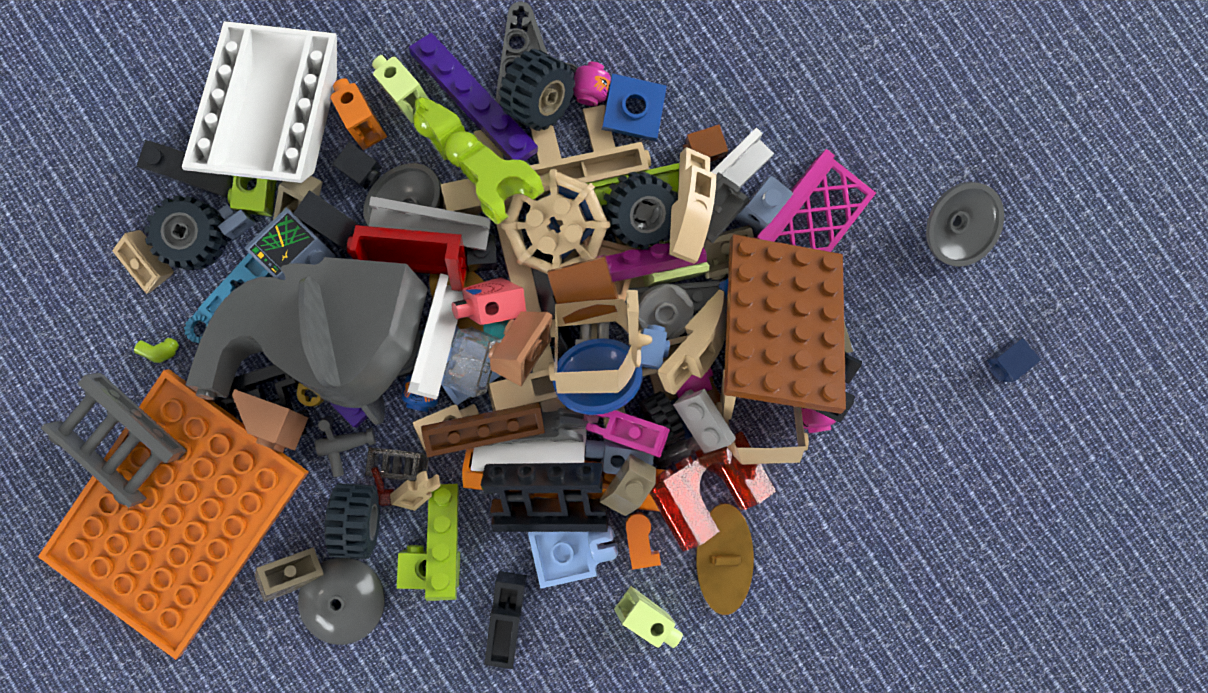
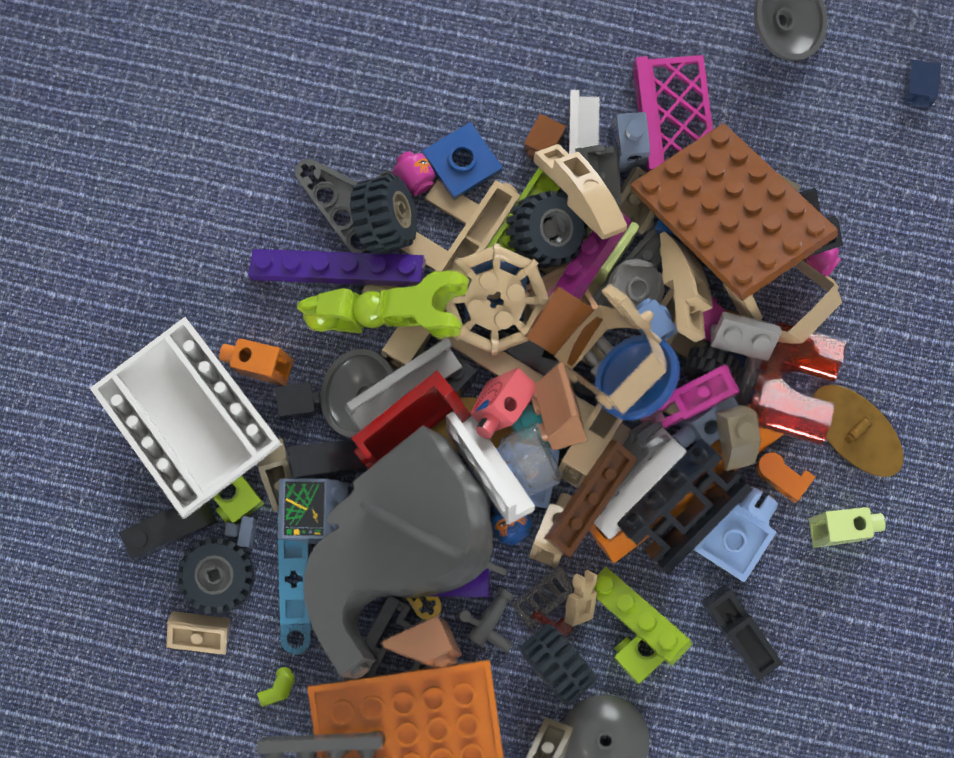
camera: 40 degrees left, 5 degrees down
yellowish green torso [372,55,429,123] -> none

